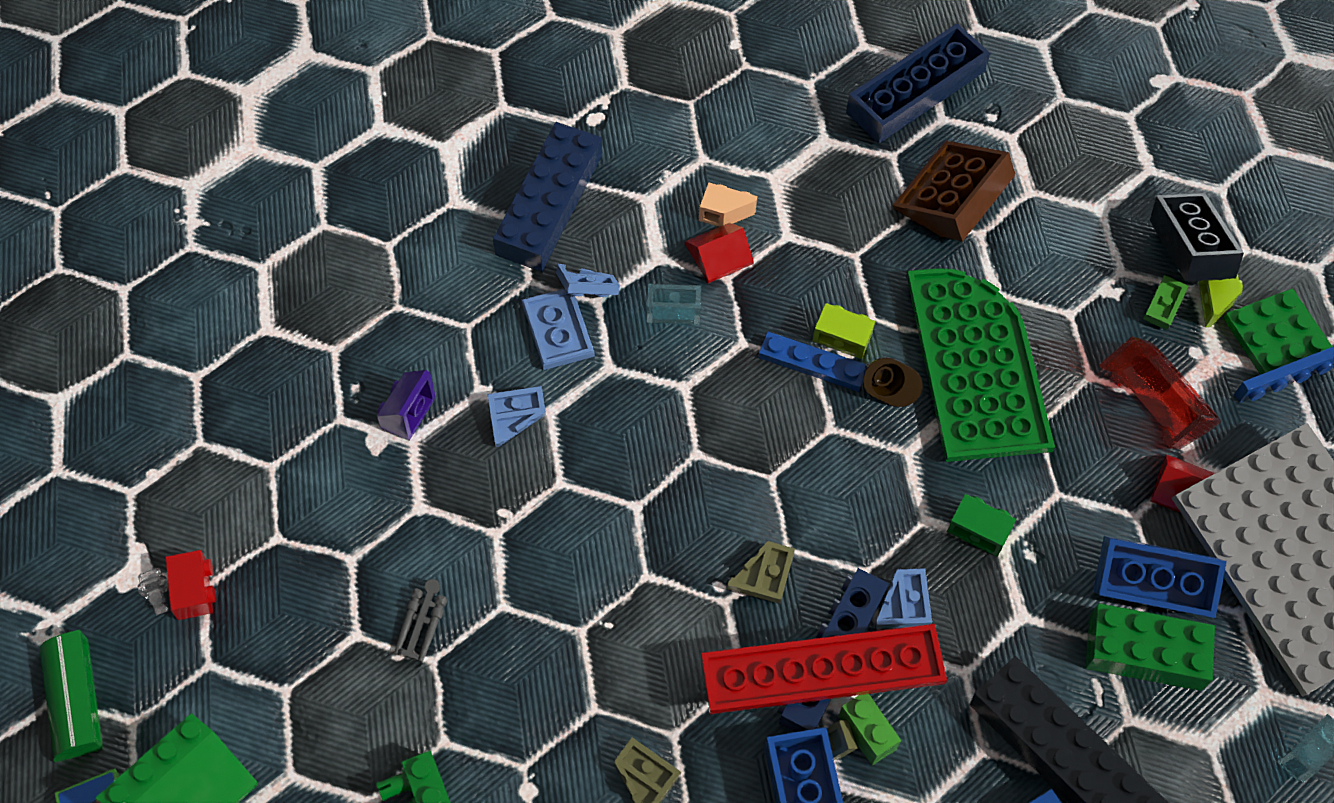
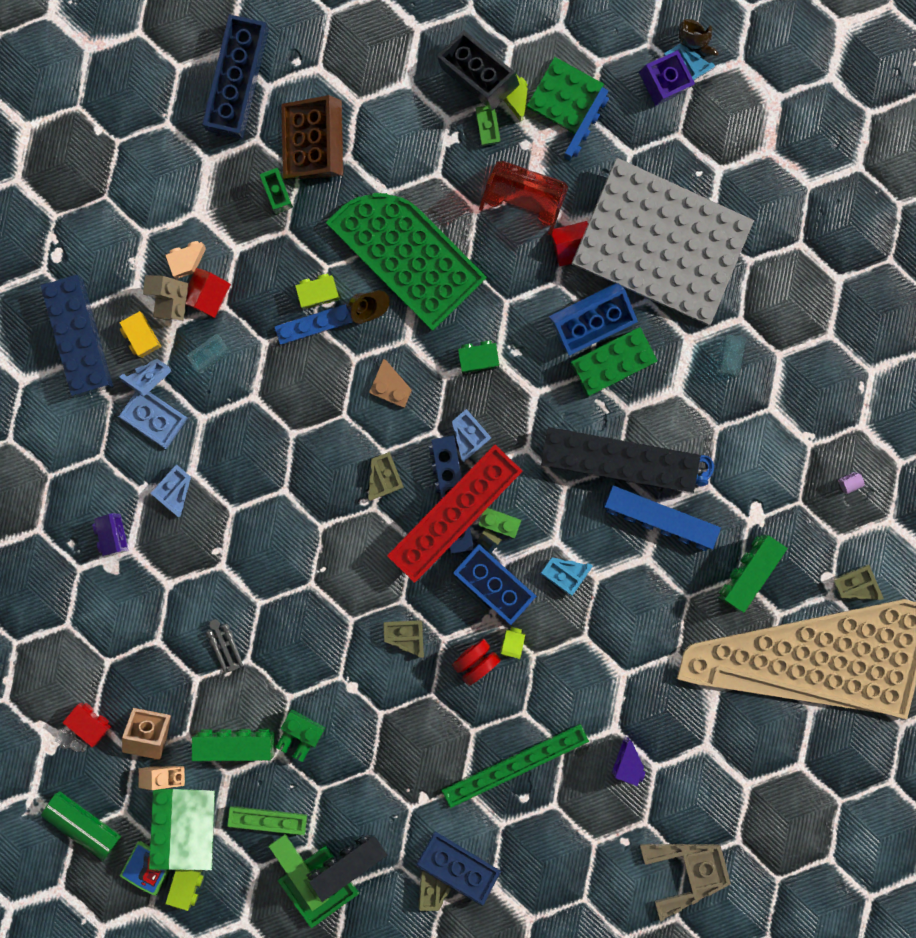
camera: 35 degrees left, 25 degrees up
none -> yellow brick [119,311,161,358]
none -> medium nougat slope [122,708,171,760]
none -> light nougat slope [139,766,184,790]
none -> dark tan brick [143,275,188,321]
none -> green brick [192,728,275,761]
none -> green brick [260,168,293,214]
none -> medium nougat wing [369,359,412,408]

